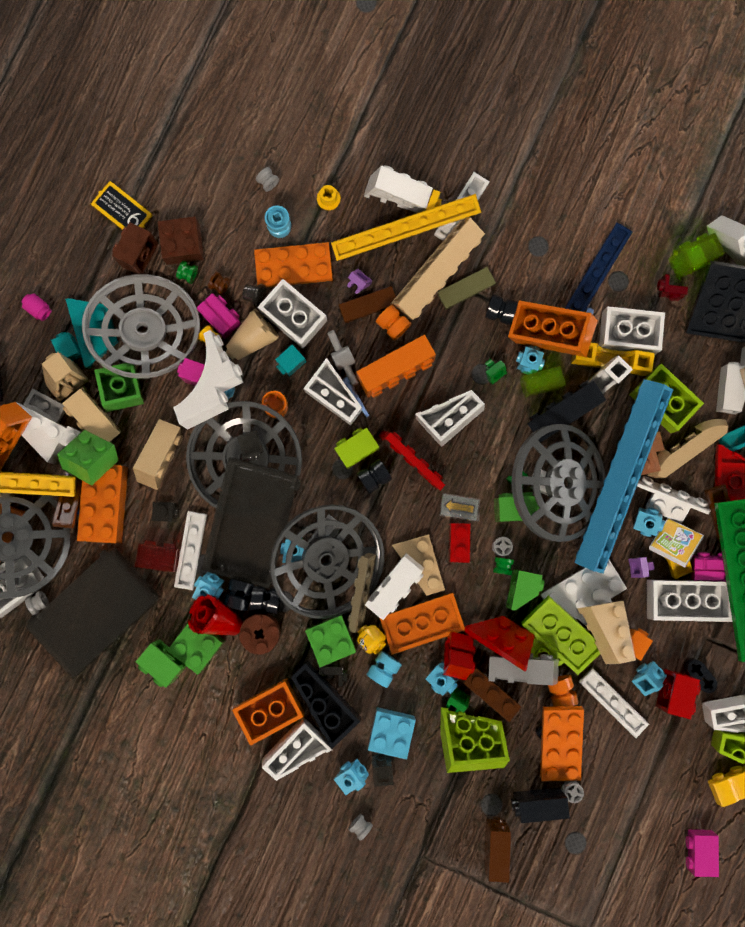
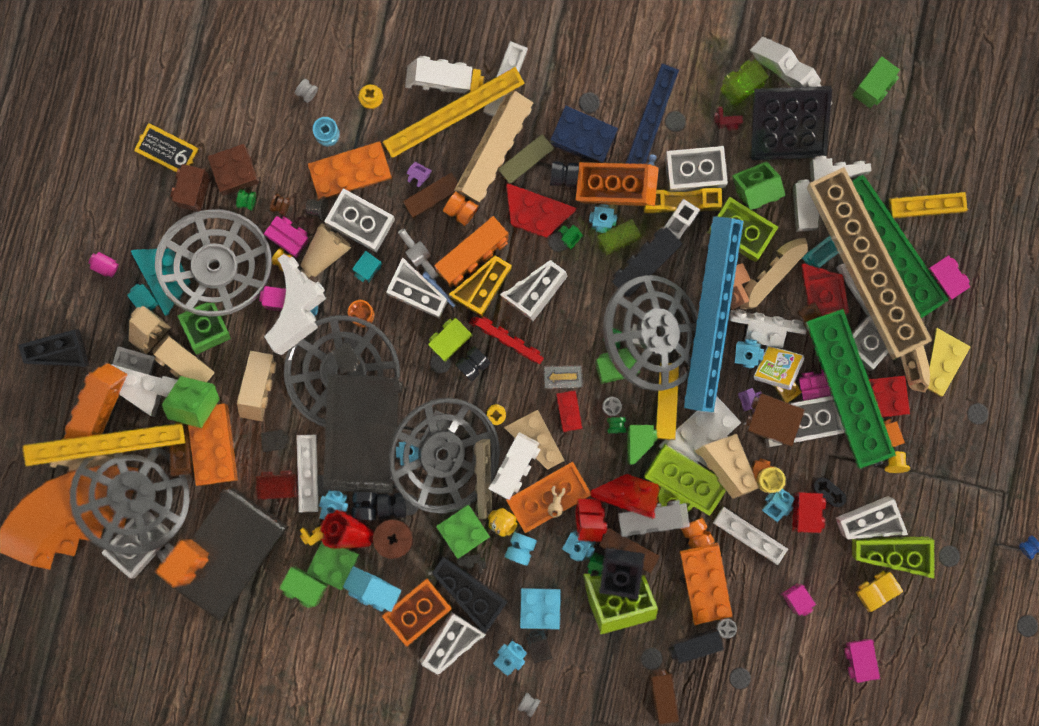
camera: 15 degrees left, 0 degrees up
none -> orange brick [156,539,209,587]
none -> yellow bracket [300,526,323,546]
none -> medium azure brick [343,566,402,612]
none -> yellow wedge [449,256,512,317]
none -> yellow wheel [487,404,506,425]
none -> red wing [507,183,576,238]
none -> tan arm [548,486,565,517]
none -> dark blue brick [550,106,618,163]
none -> black brick [599,548,645,599]
none -> yellow tile [656,363,679,440]
none -> bright green brick [732,161,786,210]
none -> reddish brown brick [744,394,805,447]
none -> light yellow wheel [756,467,786,493]
none -> dark pink brick [781,583,816,616]

